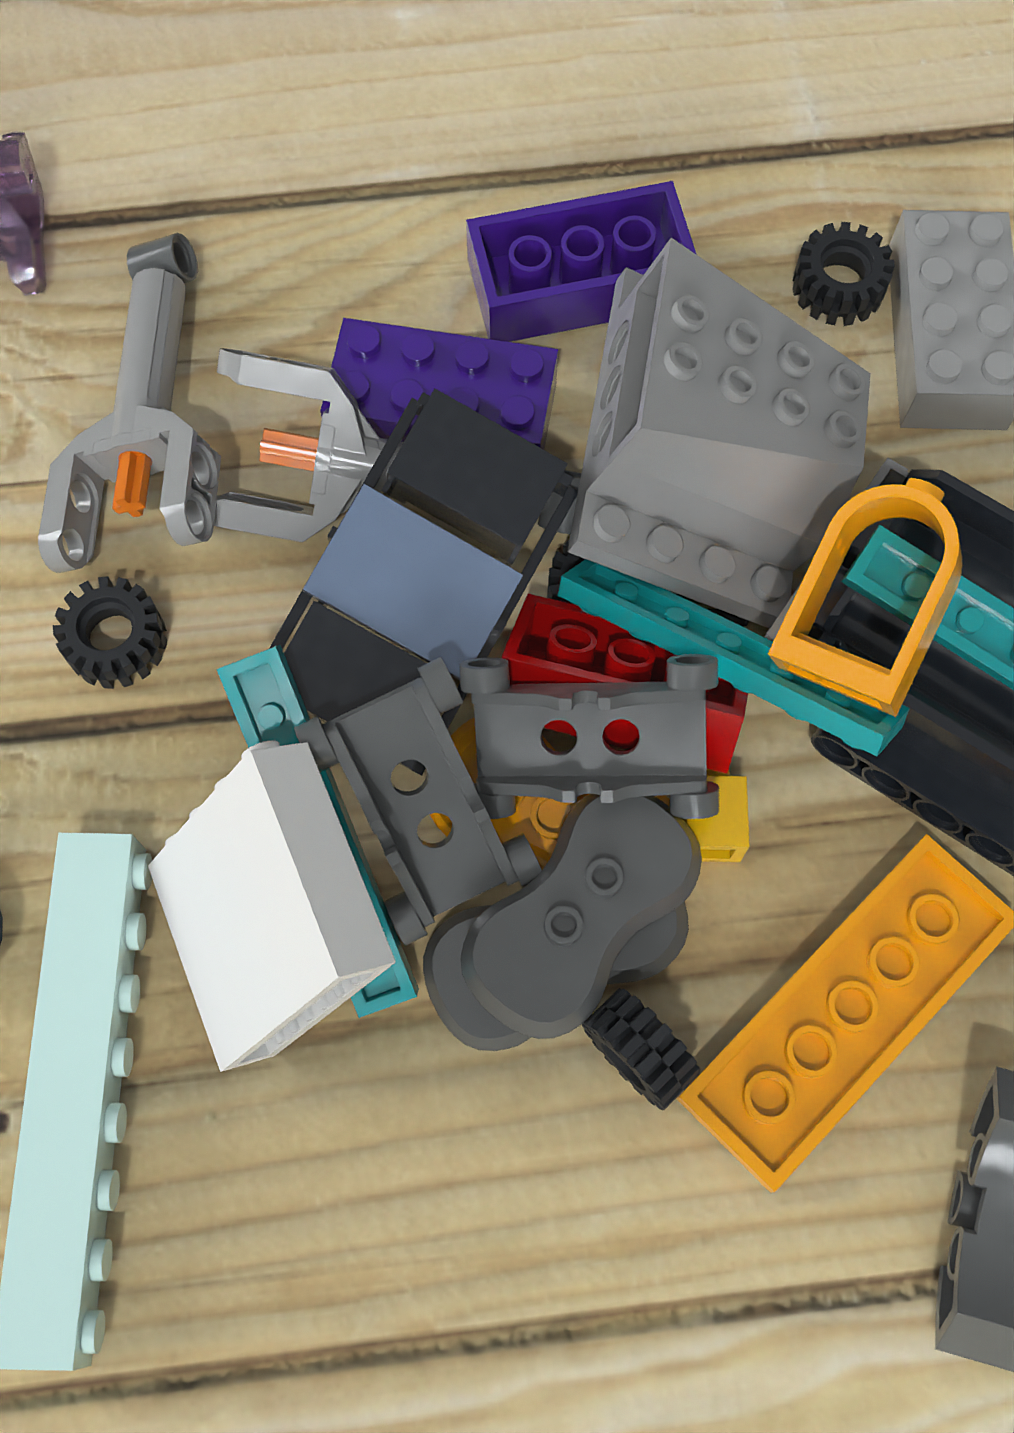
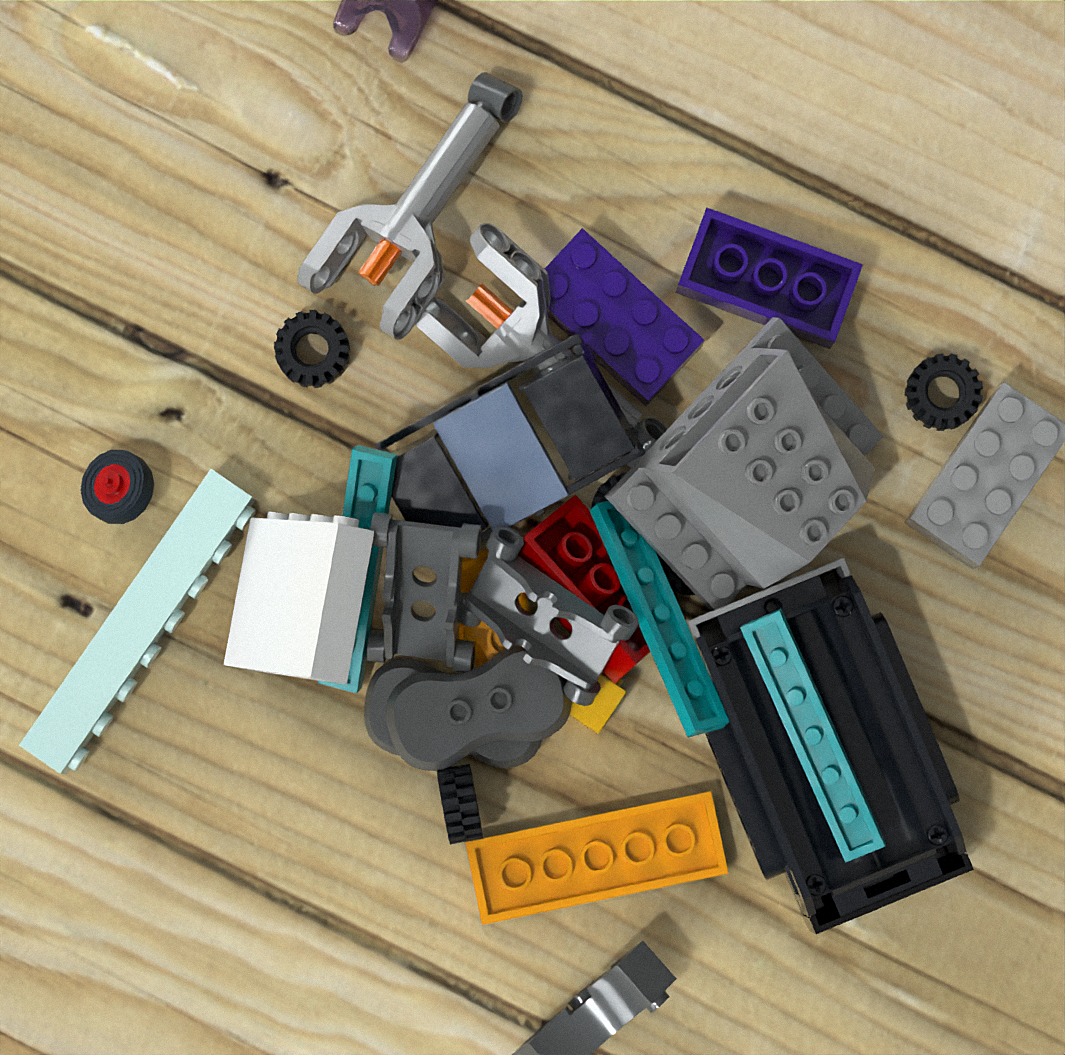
camera: 30 degrees right, 15 degrees up
light orange window [768,478,962,717] -> none

